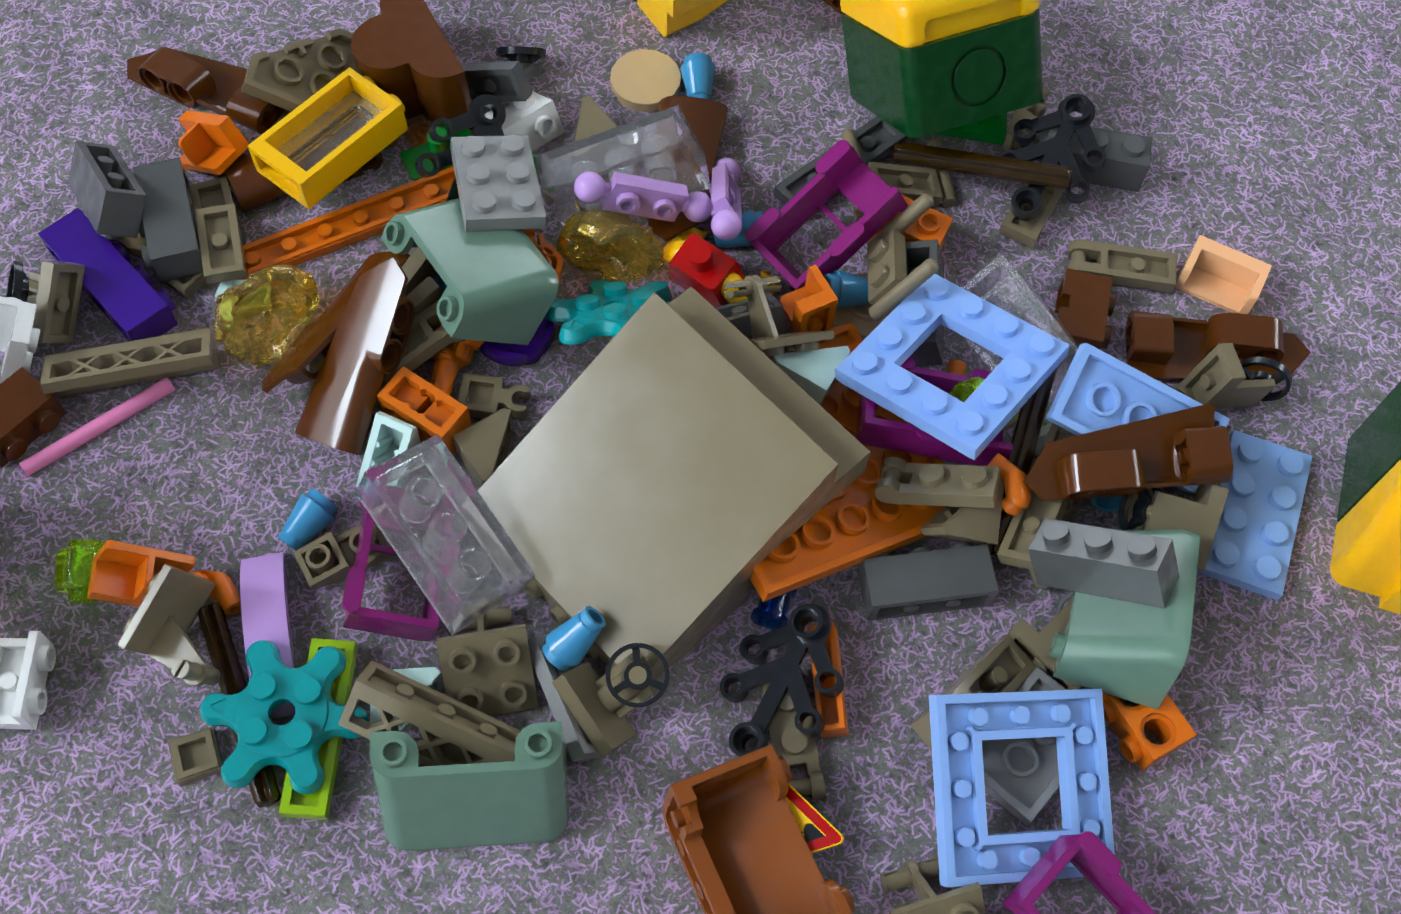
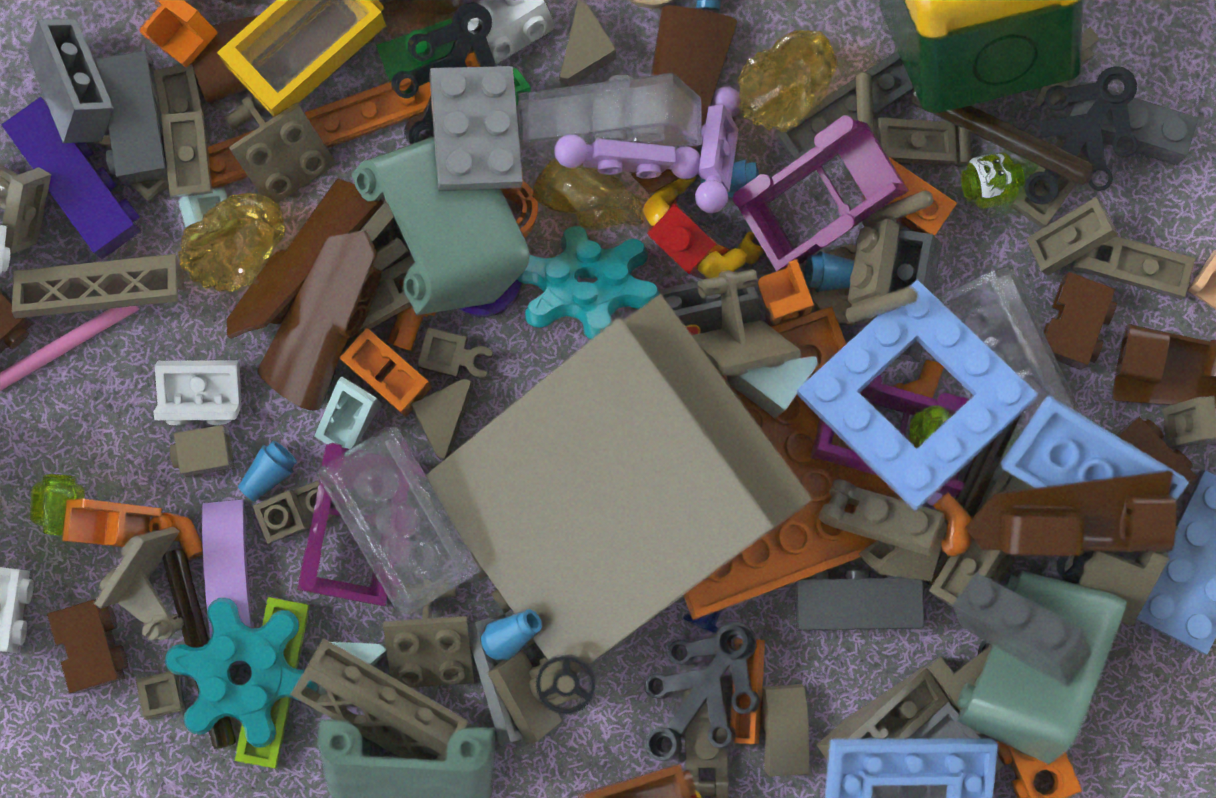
camera: 15 degrees right, 20 degrees up
none -> reddish brown brick [47,599,128,694]
none -> white bracket [154,360,242,425]
none -> dark tan brick [170,425,235,477]
none -> dark tan plate [223,96,337,208]
none -> clear yellow piece [738,30,838,132]
none -> dark tan slope [761,684,809,777]
none -> clear neon green head [961,152,1025,209]
none -> dark tan plate [1026,197,1118,276]

